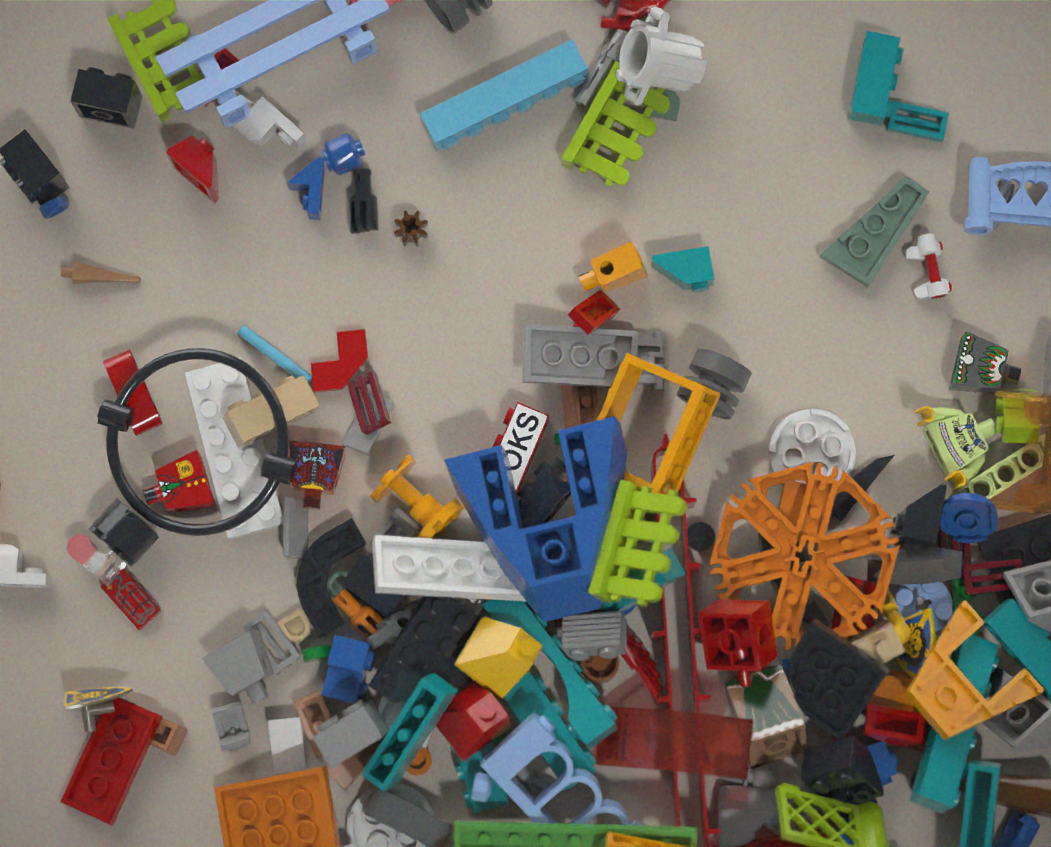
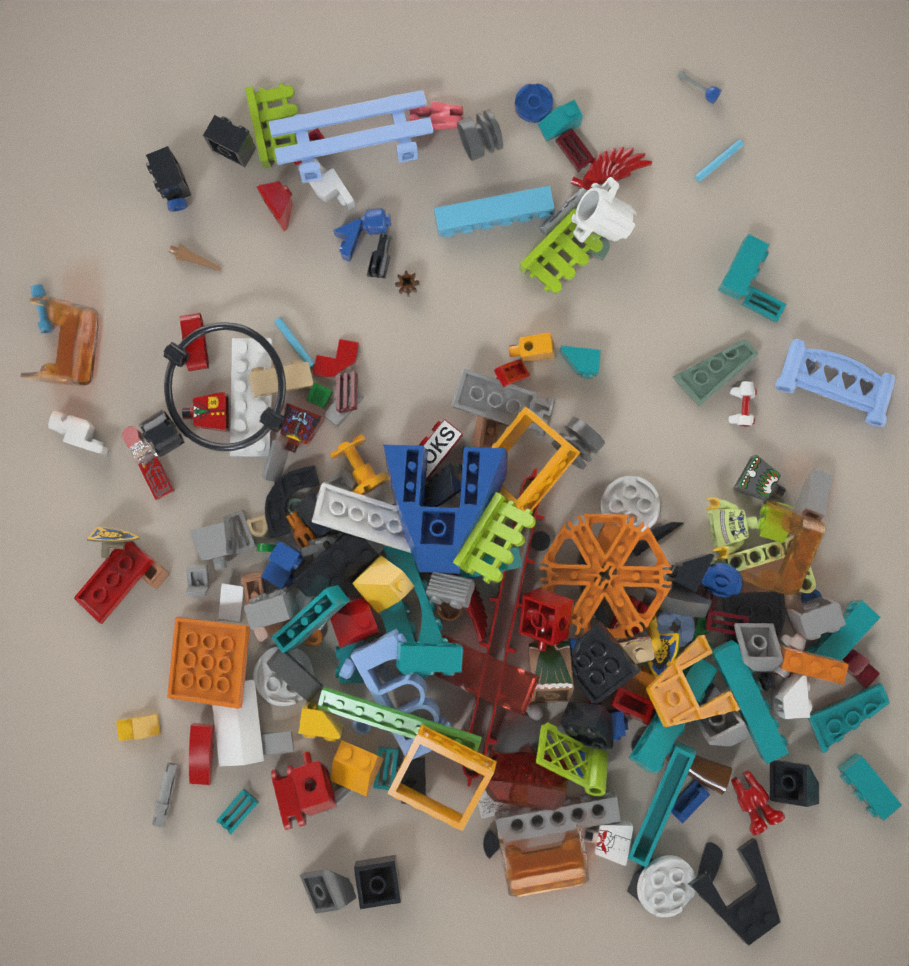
camera: 15 degrees right, 5 degrees up
none -> green tile [306,383,333,409]
none -> teal brick [396,642,463,675]

